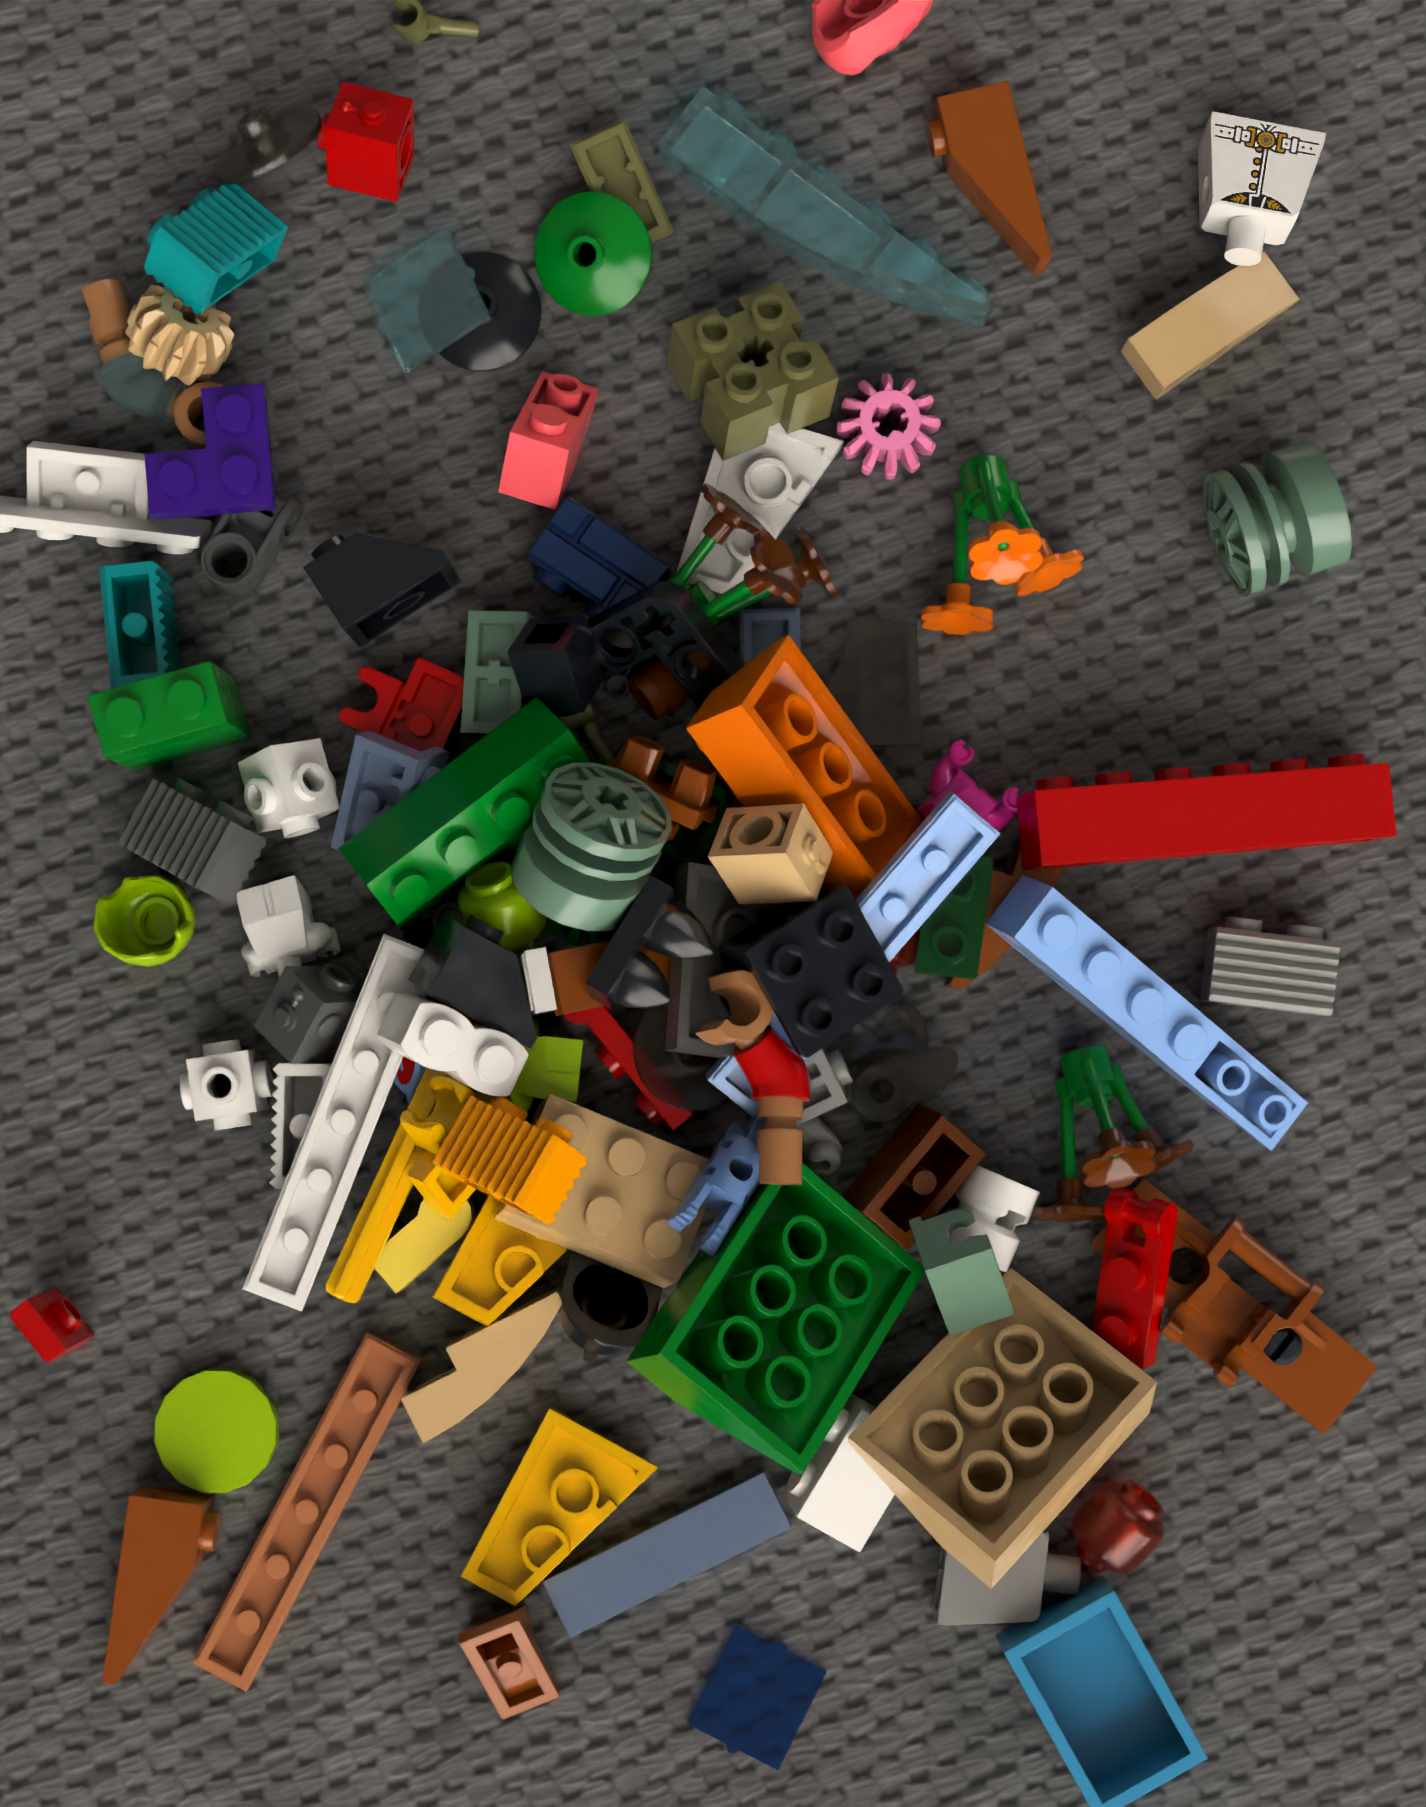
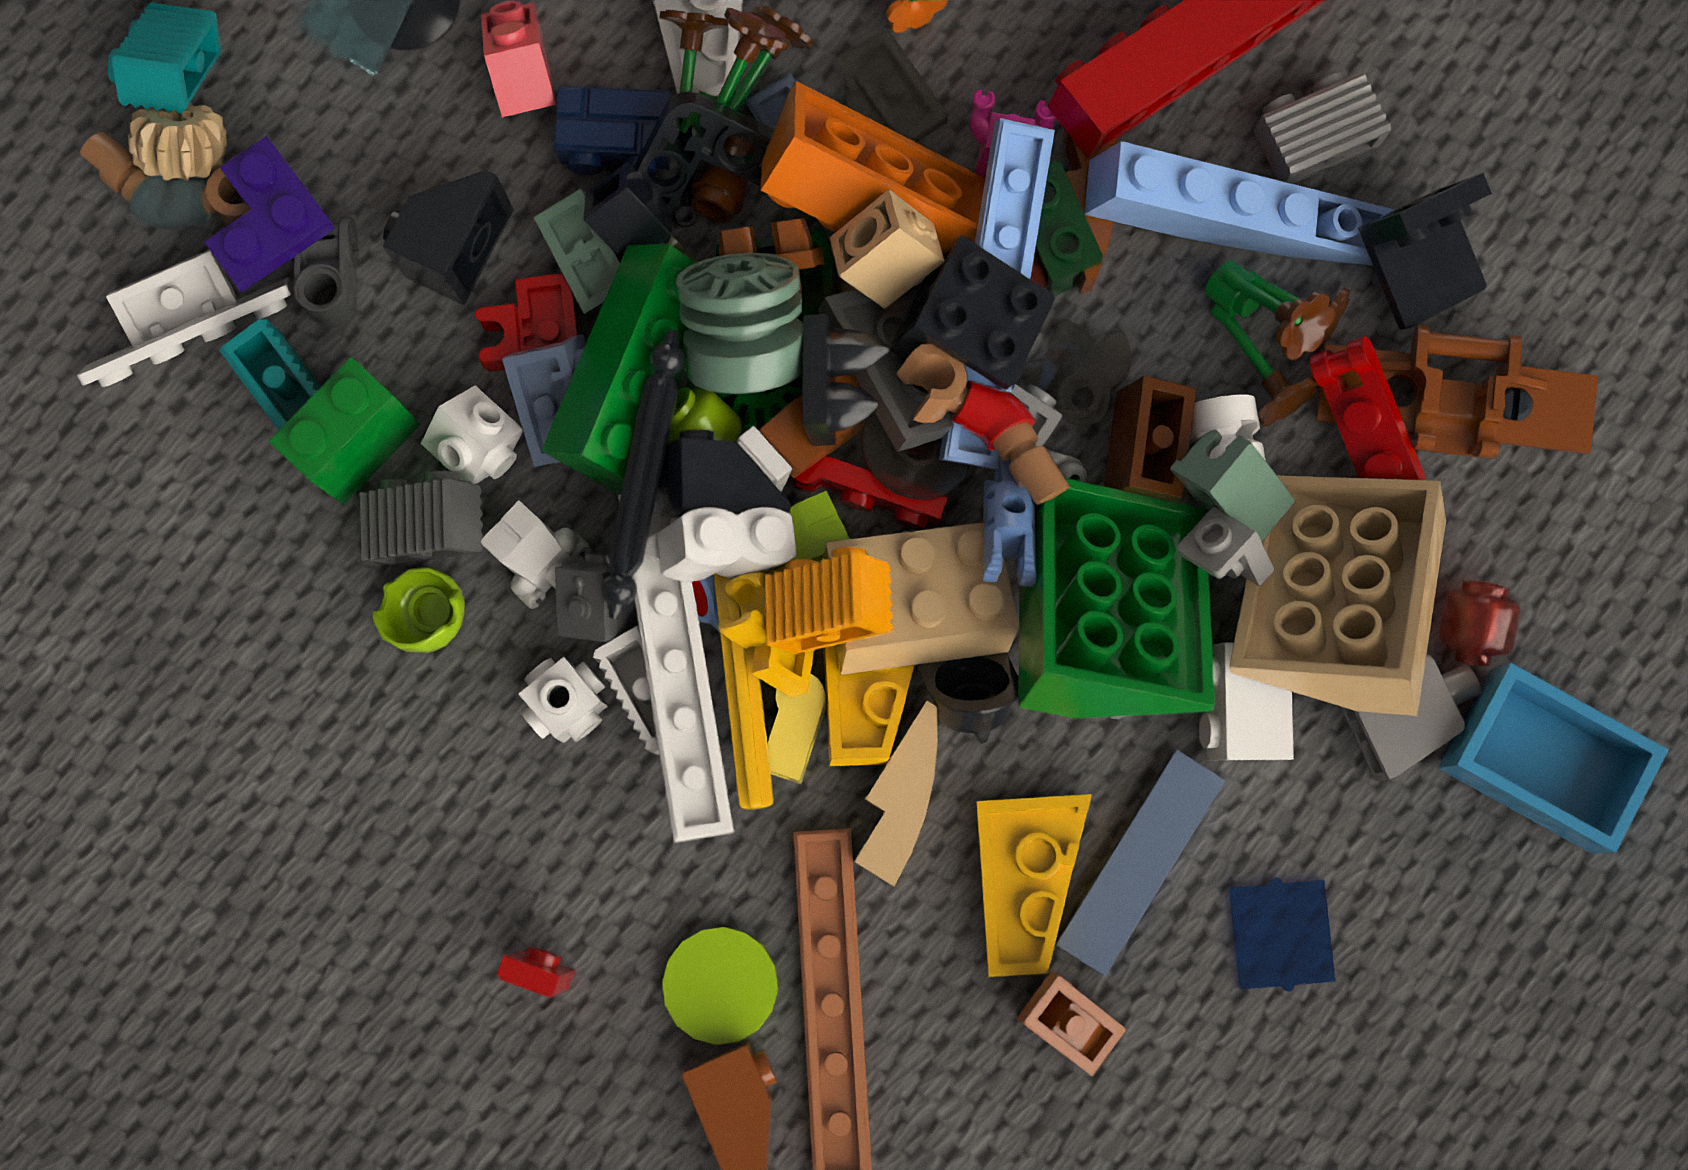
camera: 30 degrees left, 5 degrees down
none -> black wheel [601,329,685,619]
none -> light grey bracket [1177,507,1275,586]
none -> black bracket [1358,173,1492,330]

